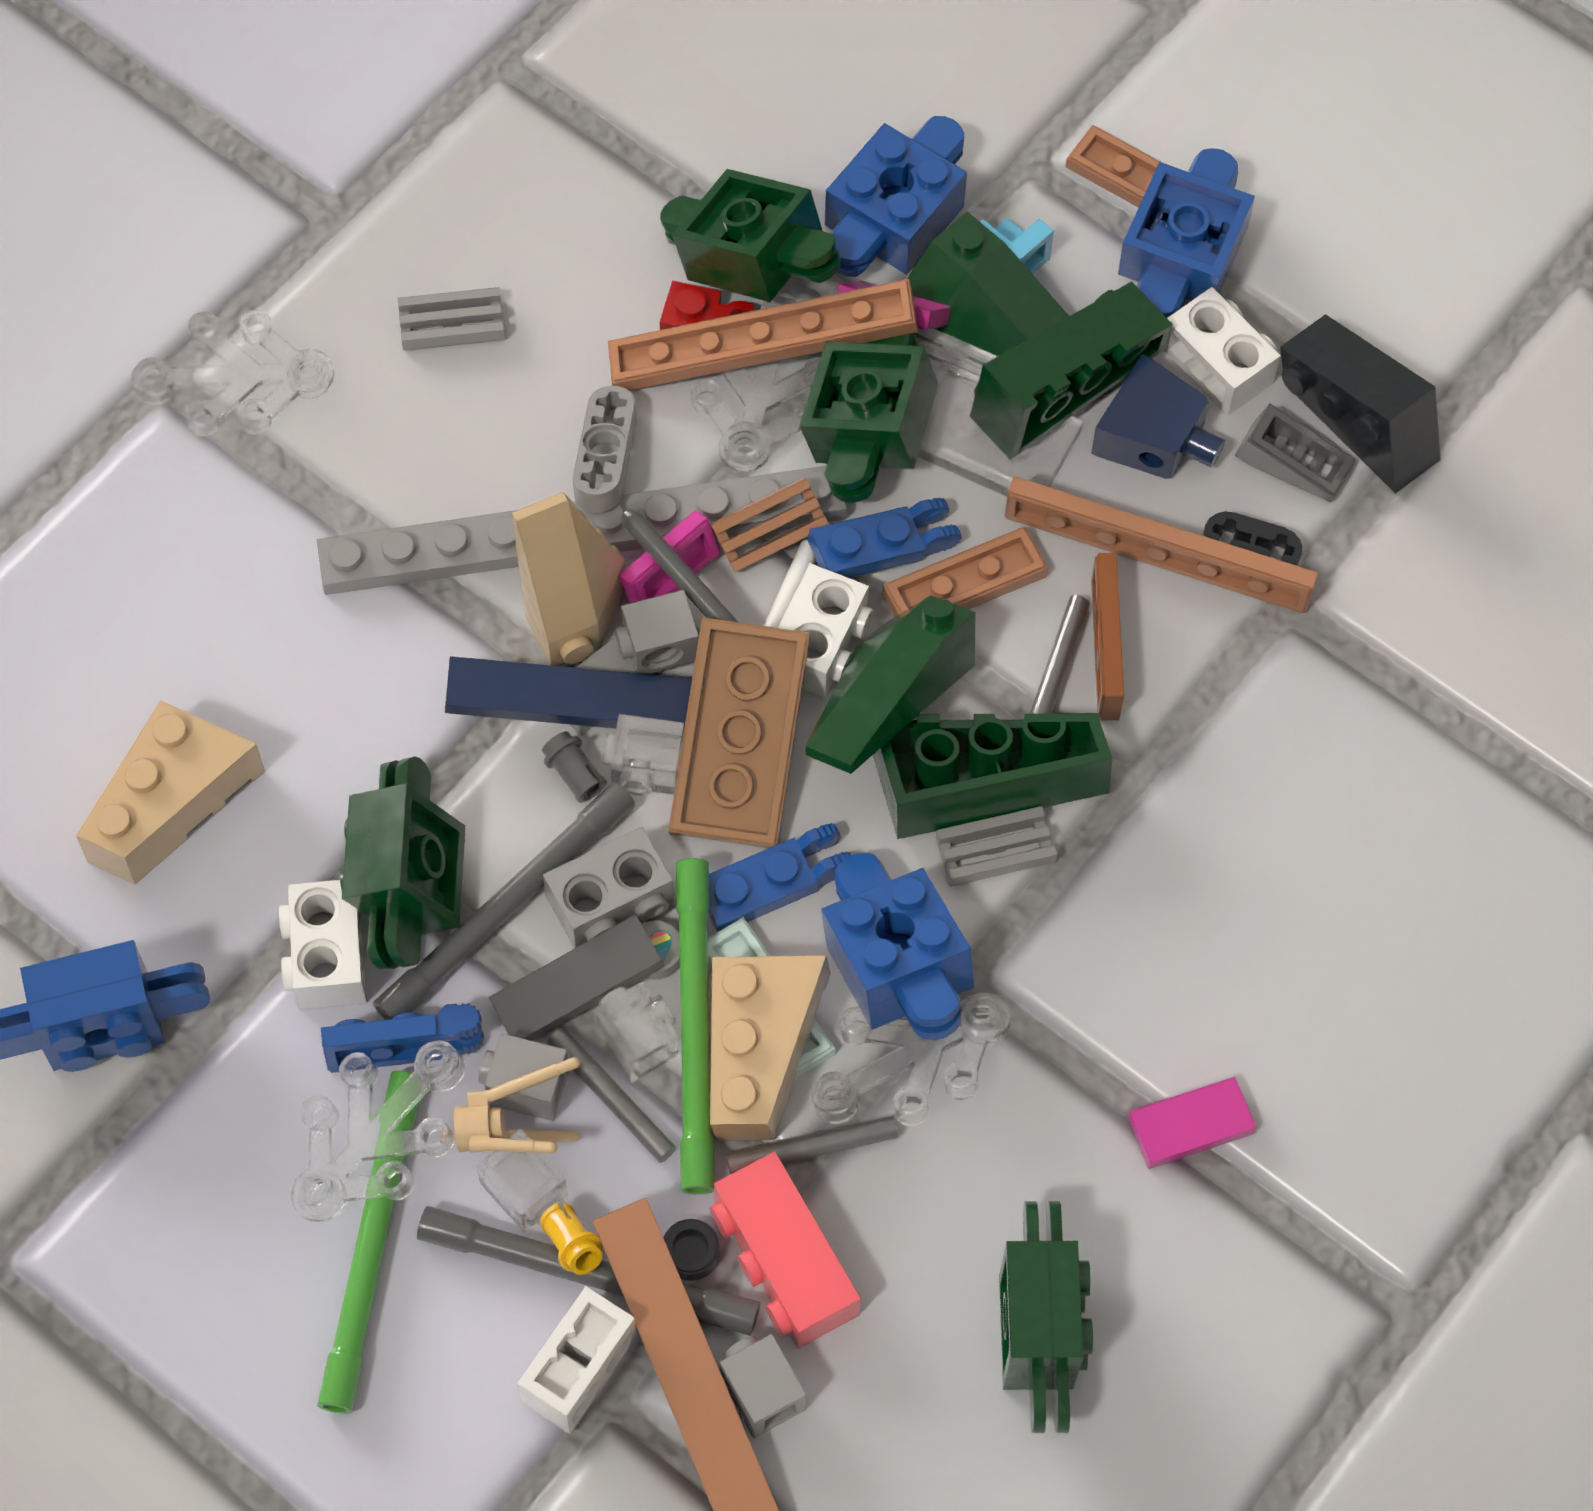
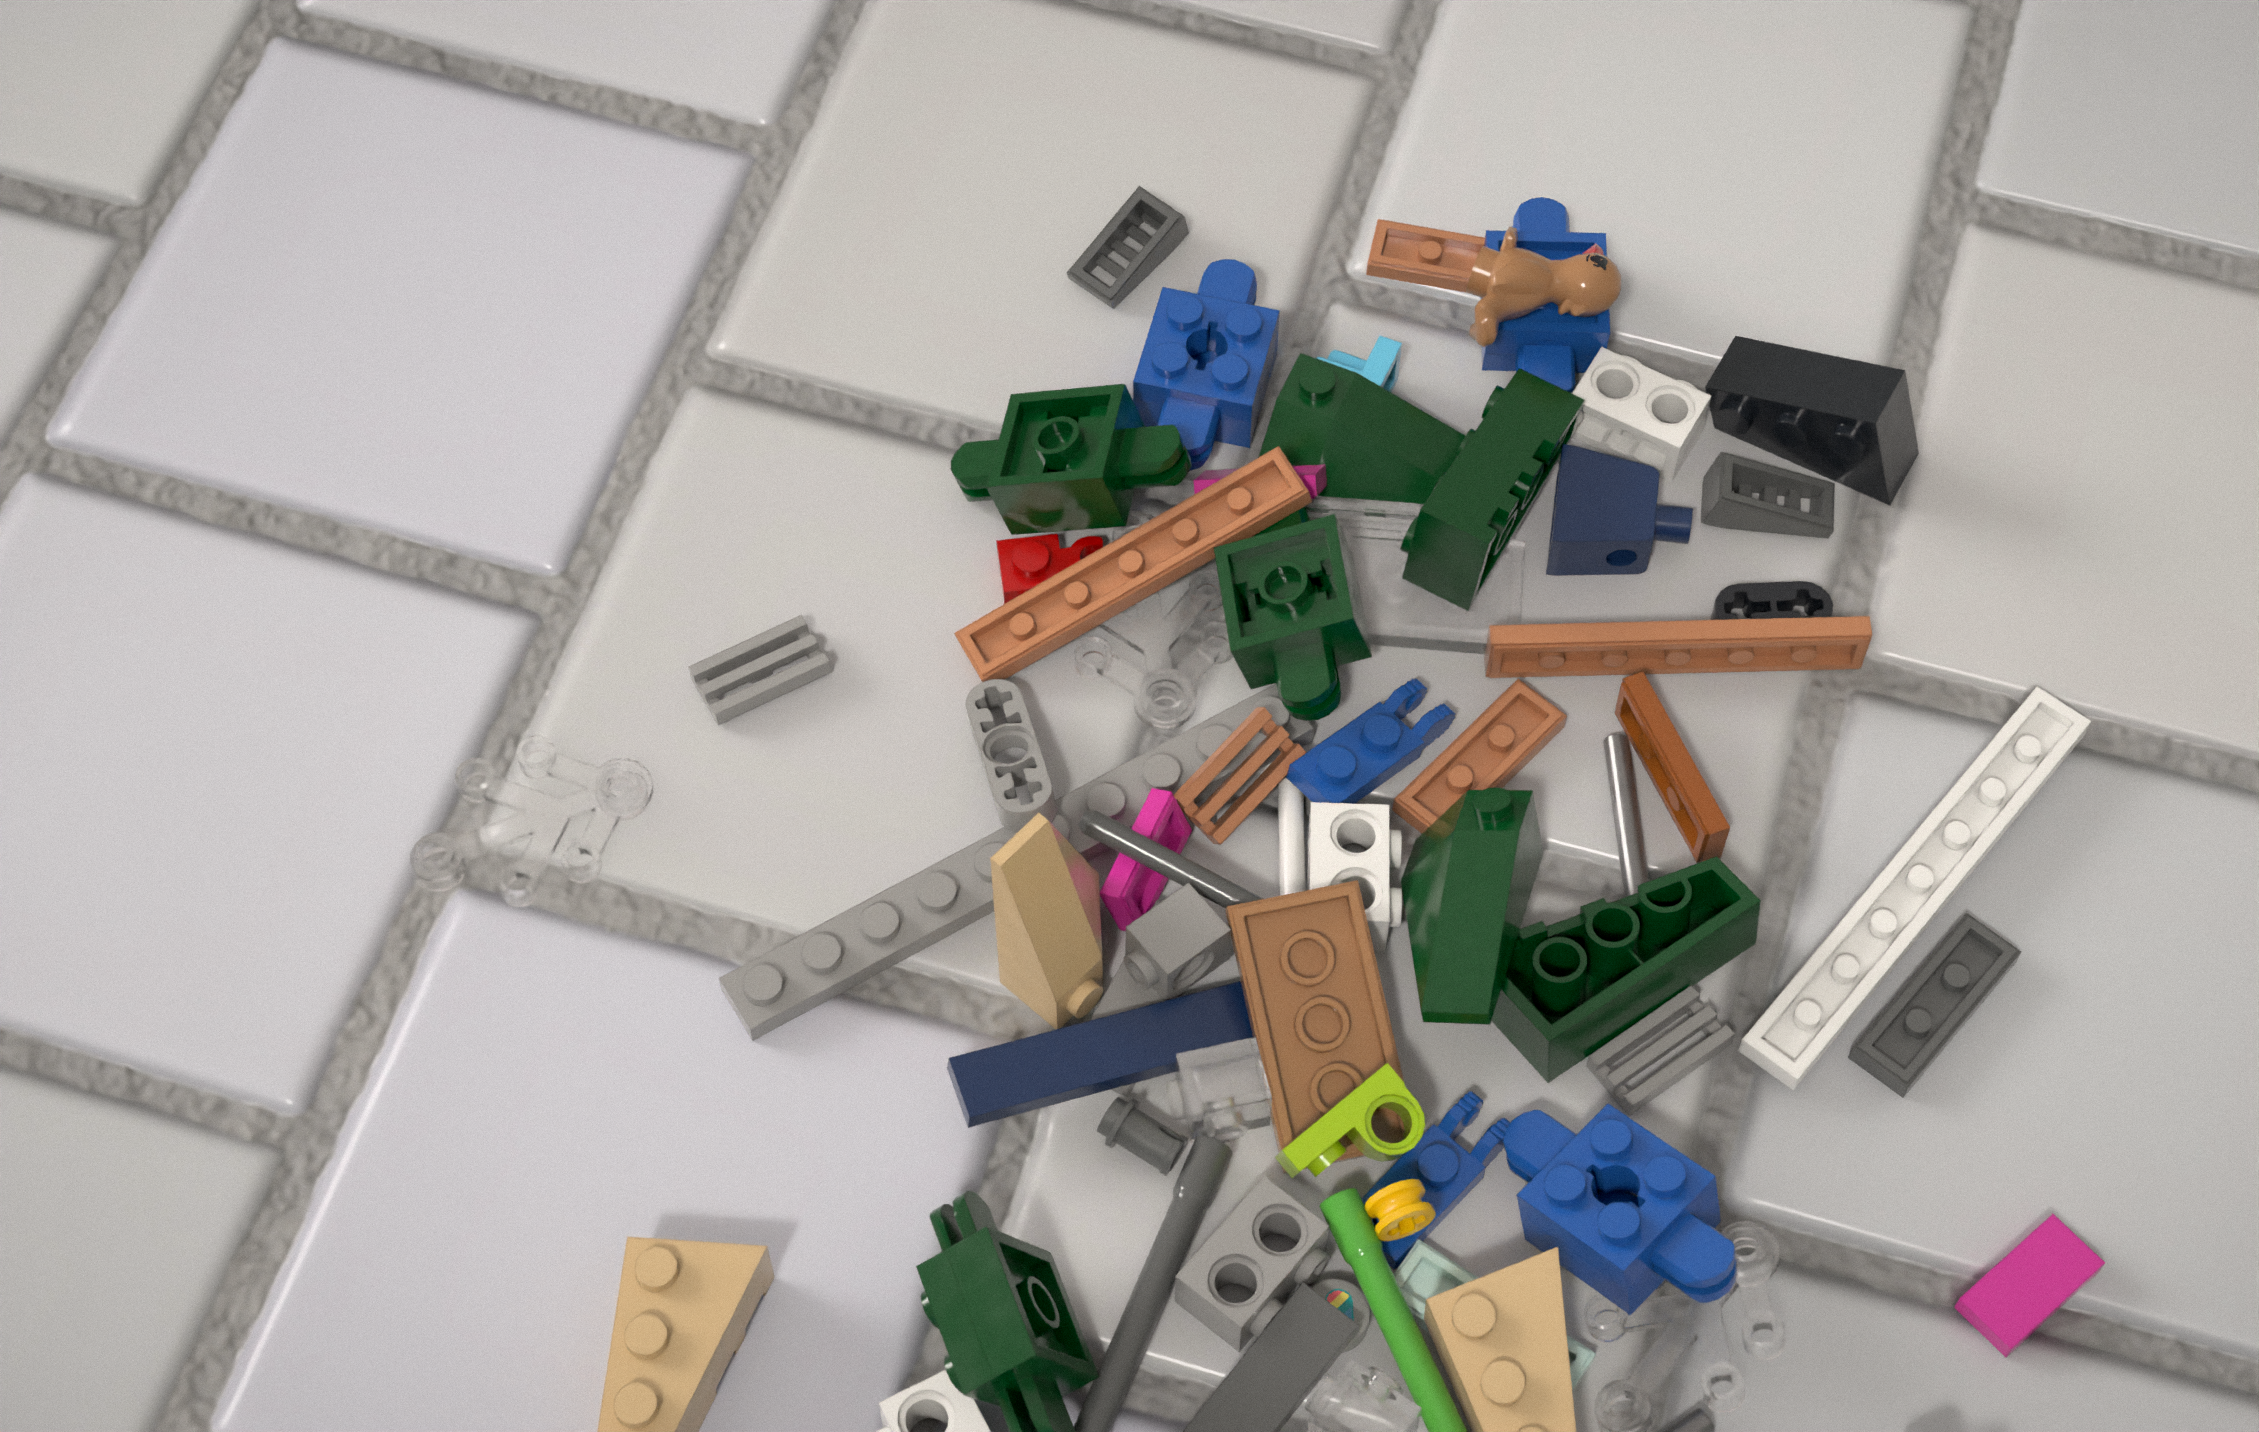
camera: 20 degrees left, 5 degrees down
none -> dark grey slope [1067,186,1189,309]
none -> lime plate [1275,1063,1425,1178]
none -> yellow bush [1365,1179,1436,1241]
none -> medium nougat animal [1466,226,1621,347]
none -> white plate [1738,686,2091,1090]
none -> dark grey tile [1848,913,2022,1098]

